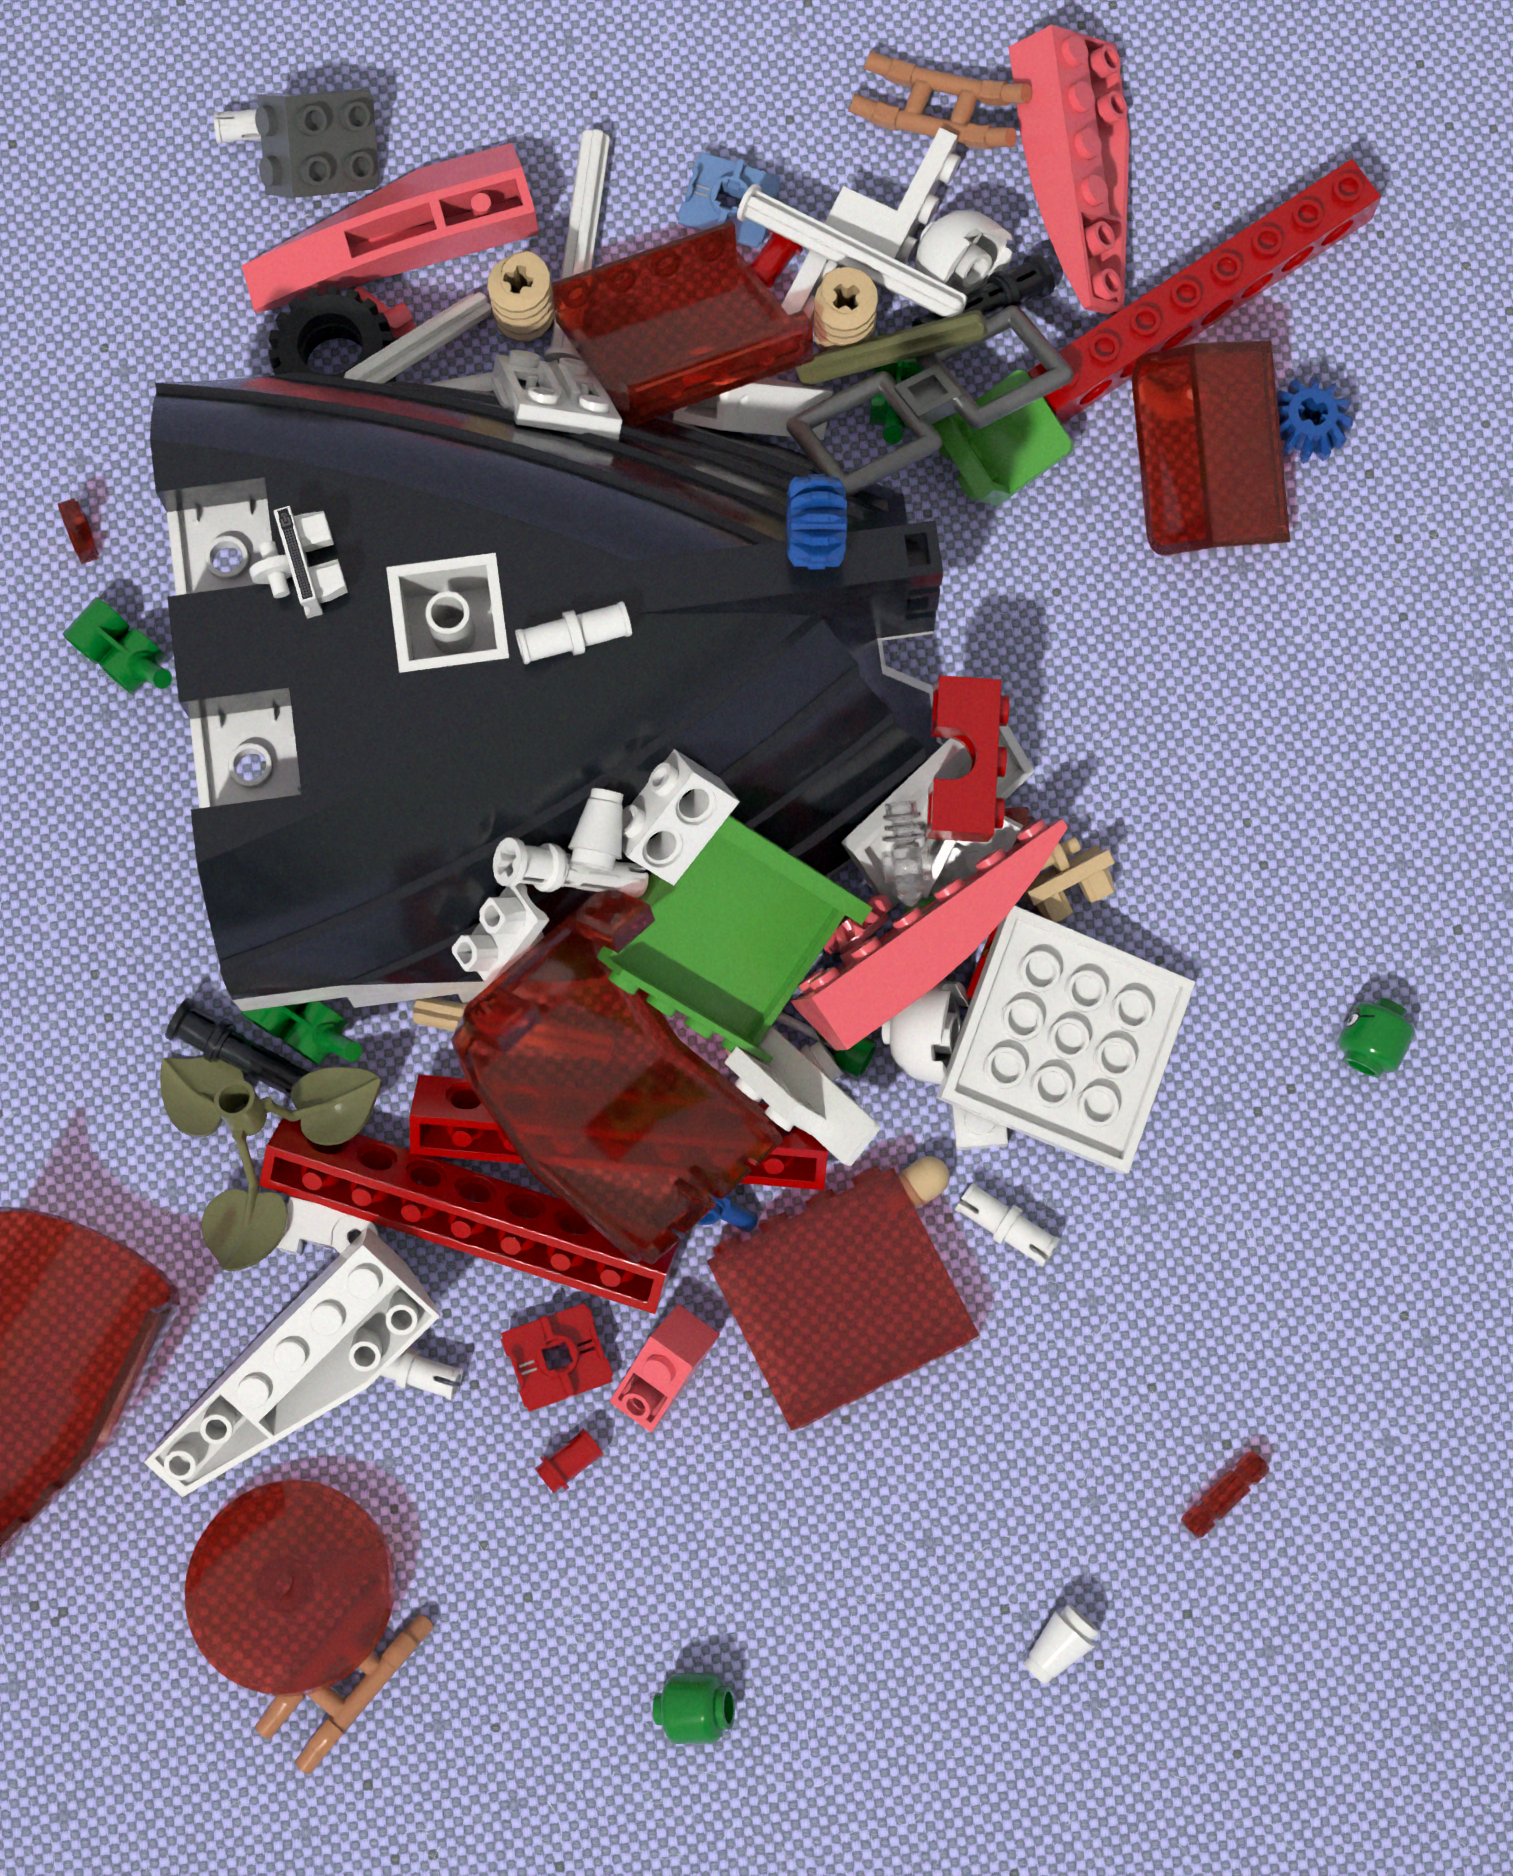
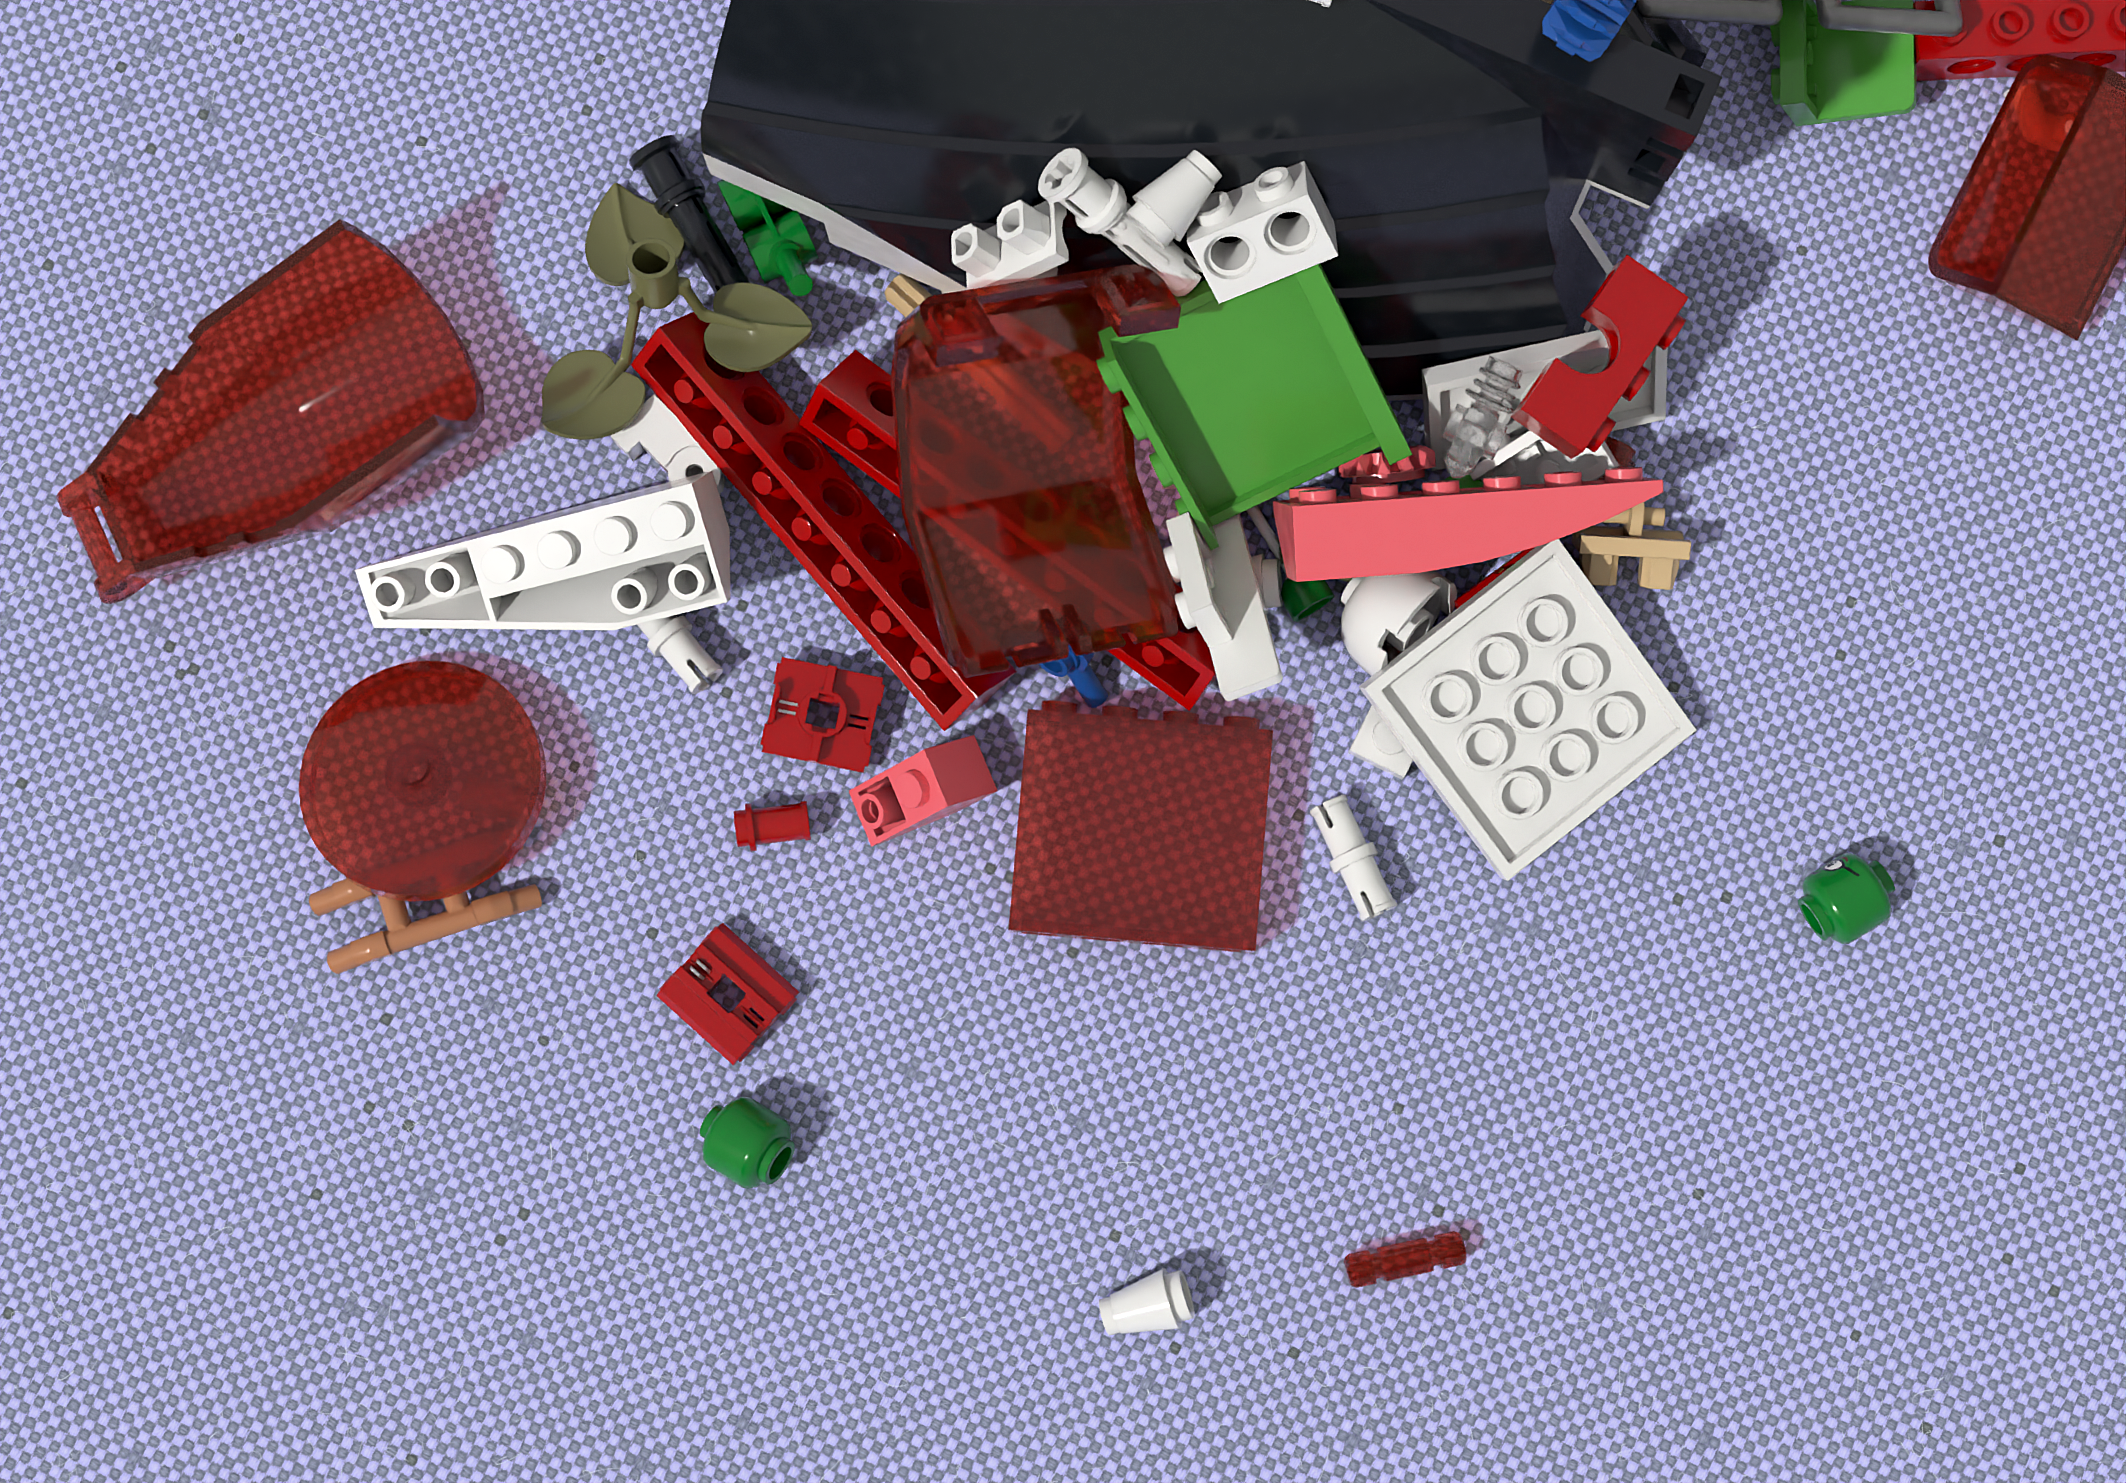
camera: 30 degrees right, 5 degrees up
tan cylinder [881,1156,950,1215] -> none
none -> red piece [656,923,800,1066]

